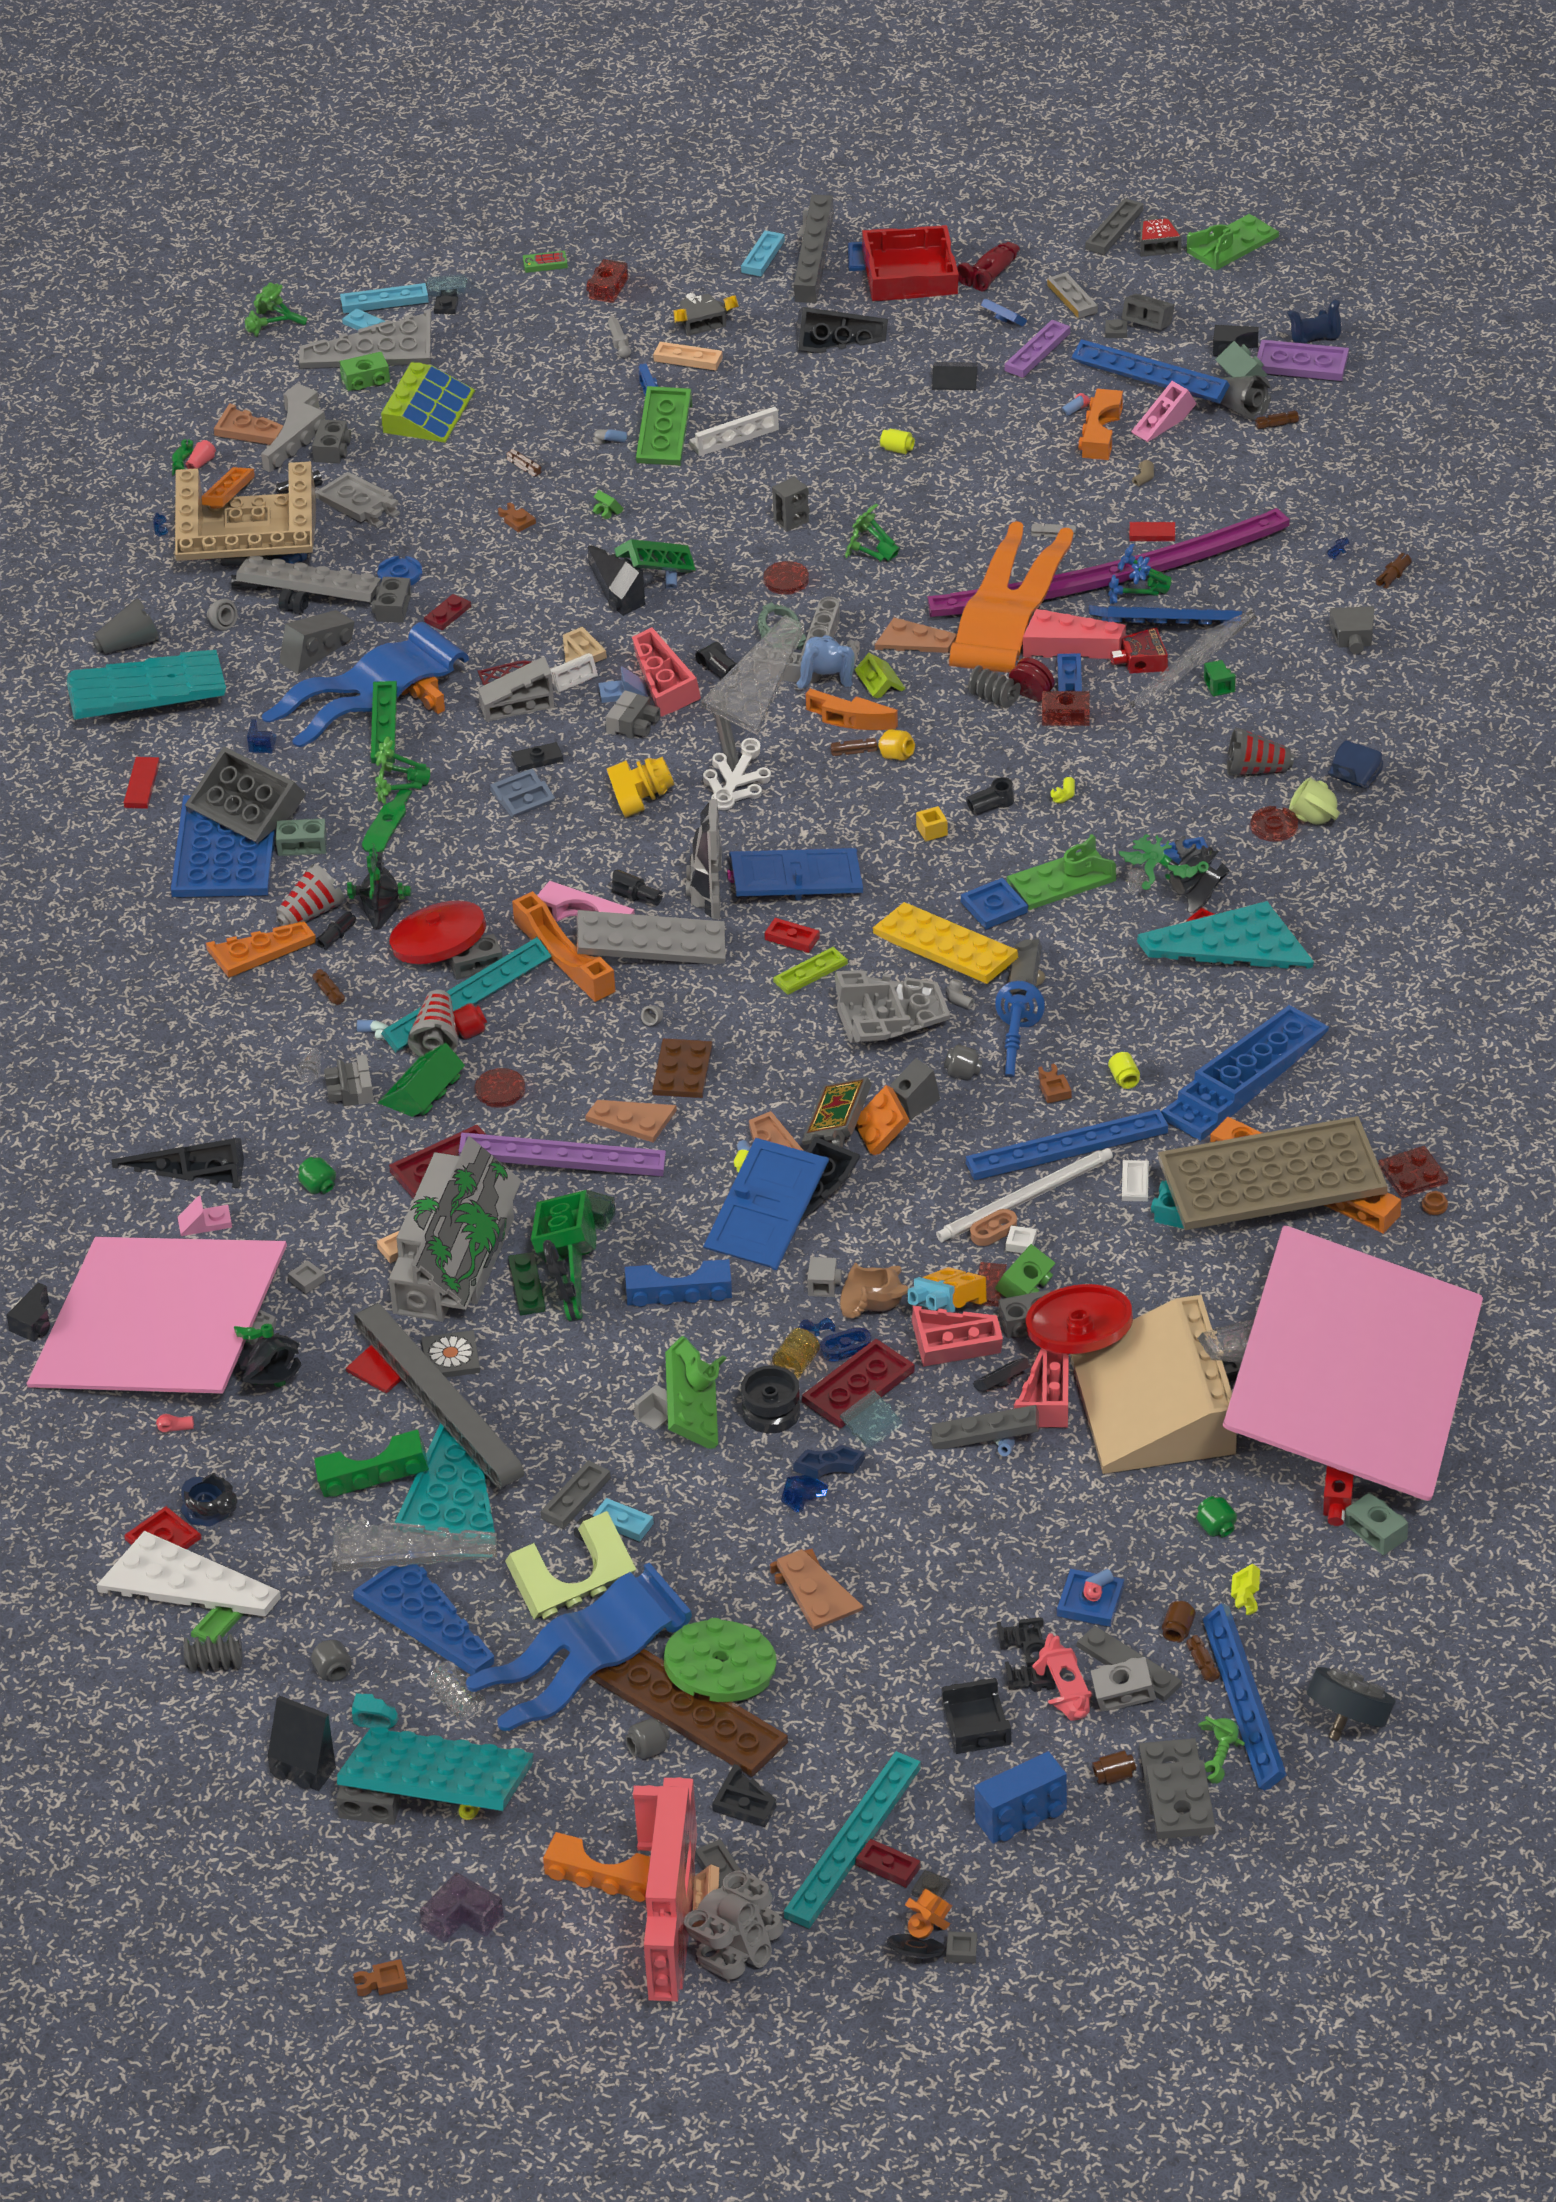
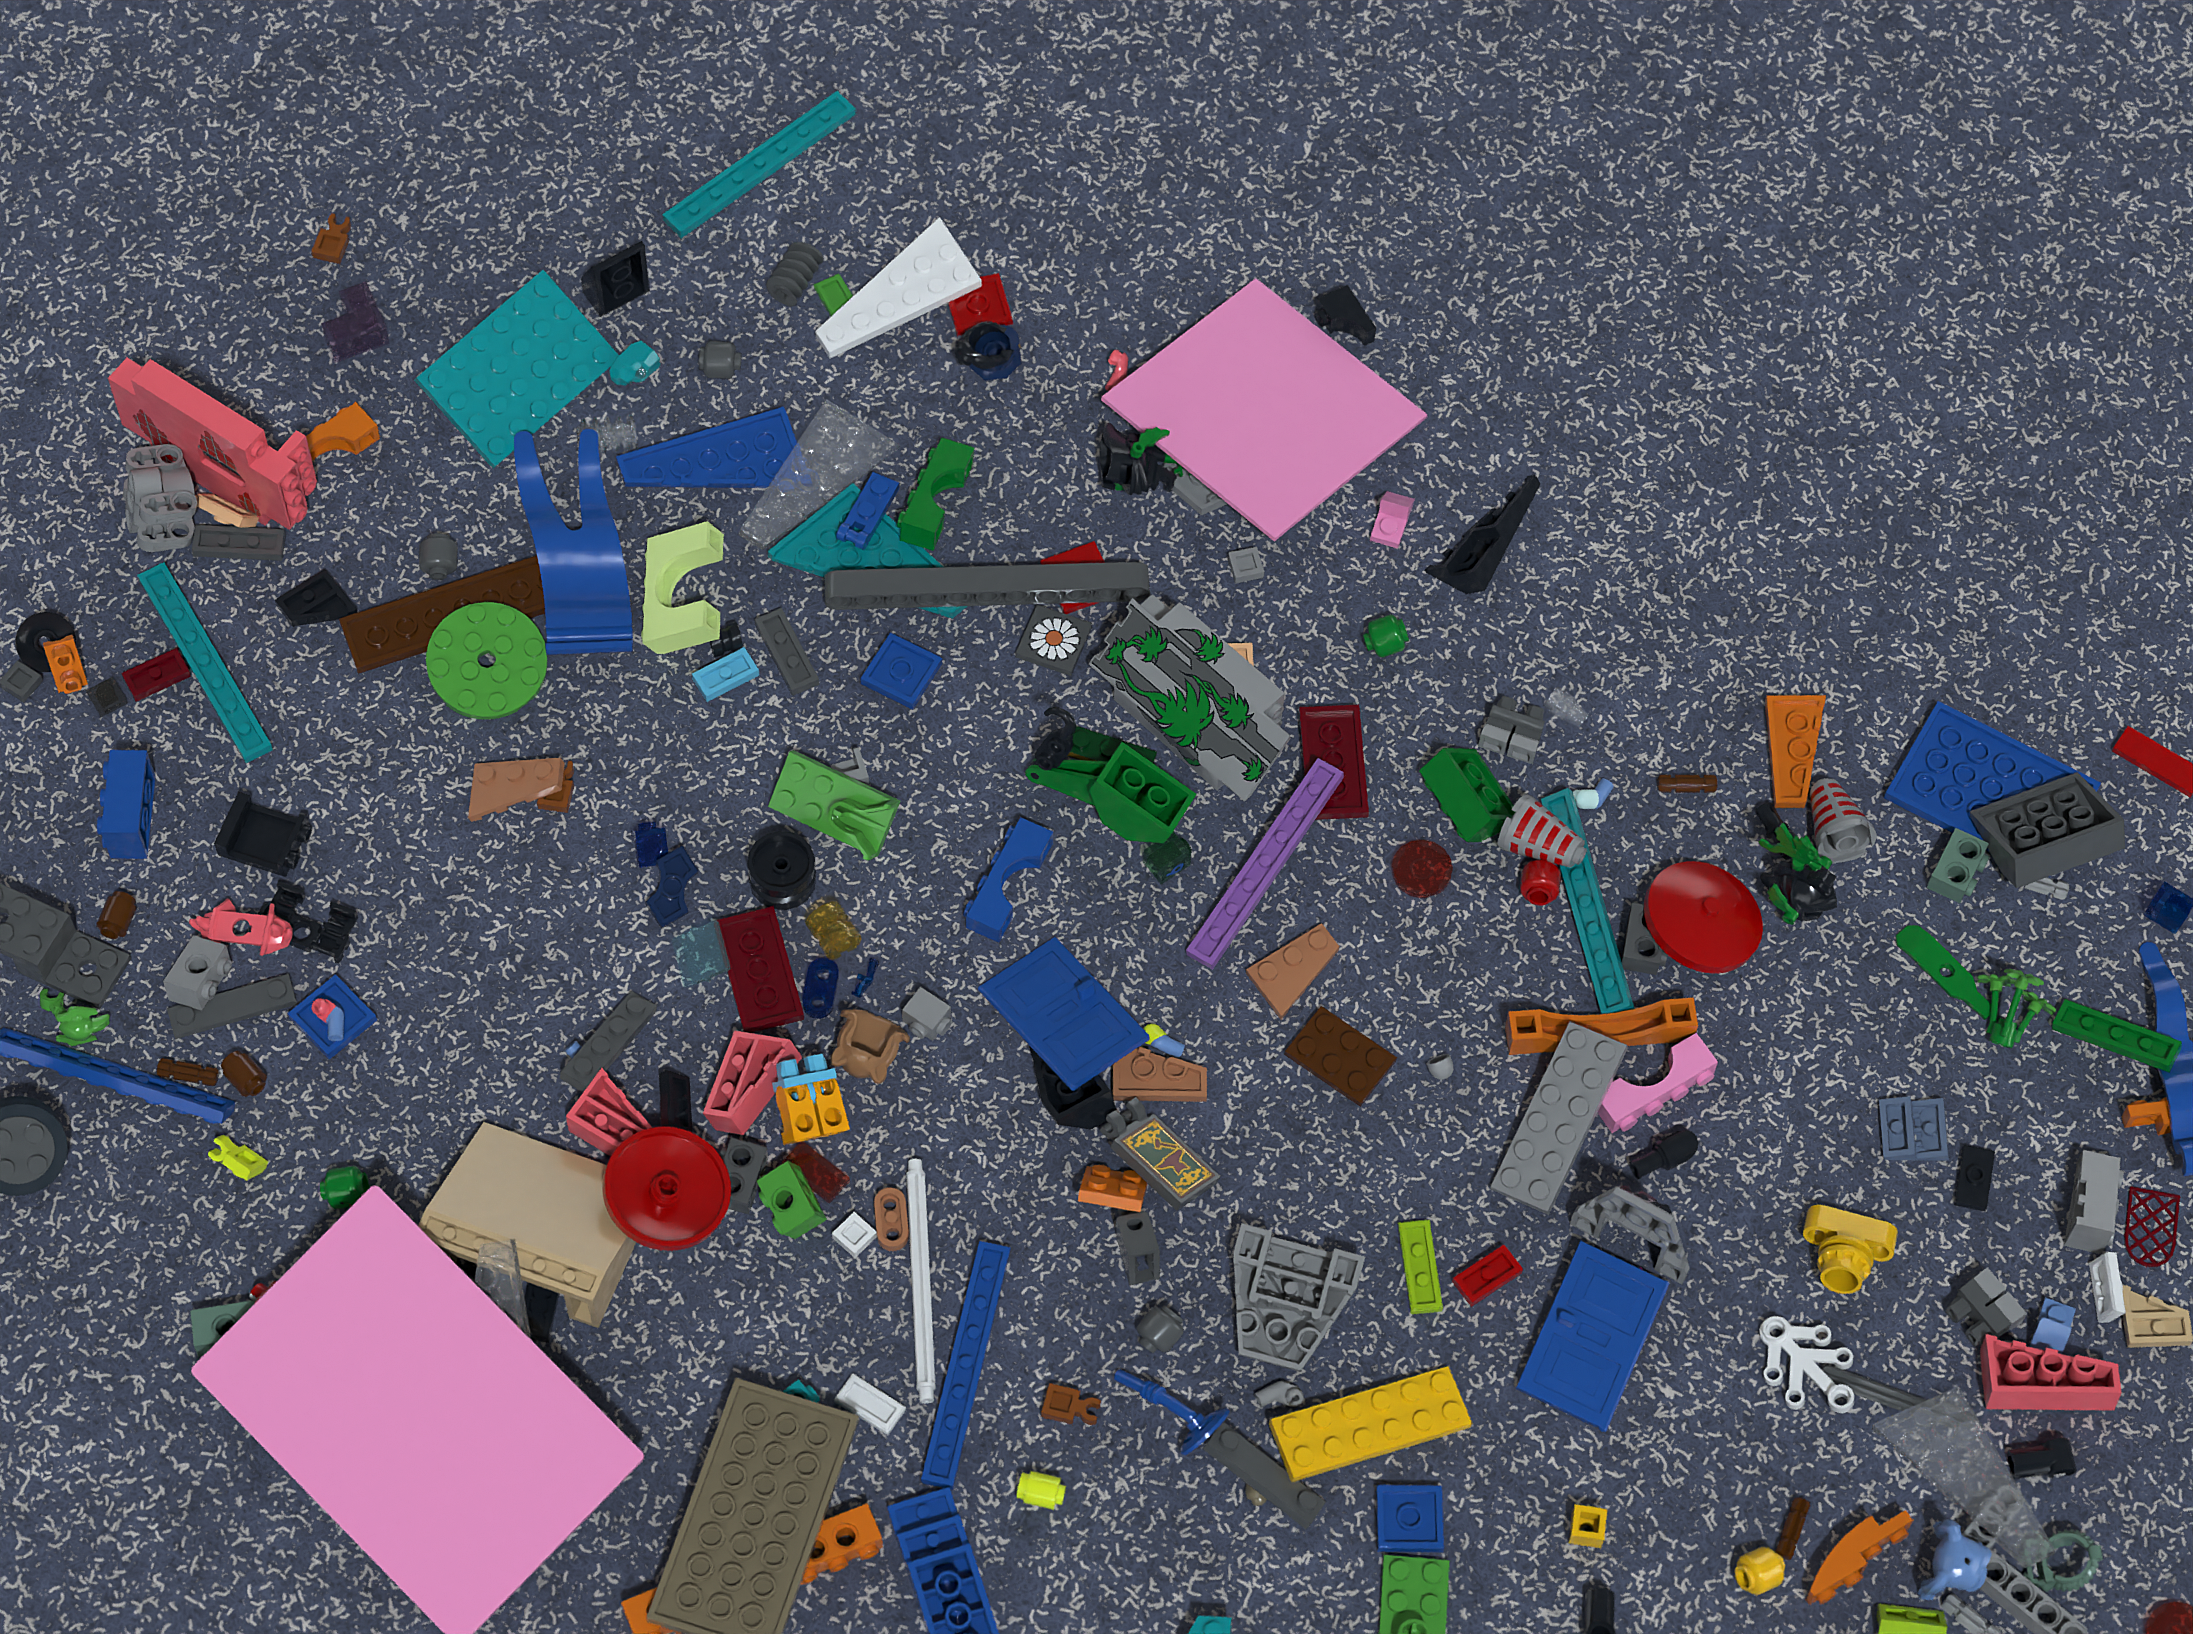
camera: 115 degrees right, 20 degrees up
none -> teal plate [662,91,856,239]
none -> blue plate [836,472,900,550]
none -> blue plate [860,632,942,710]

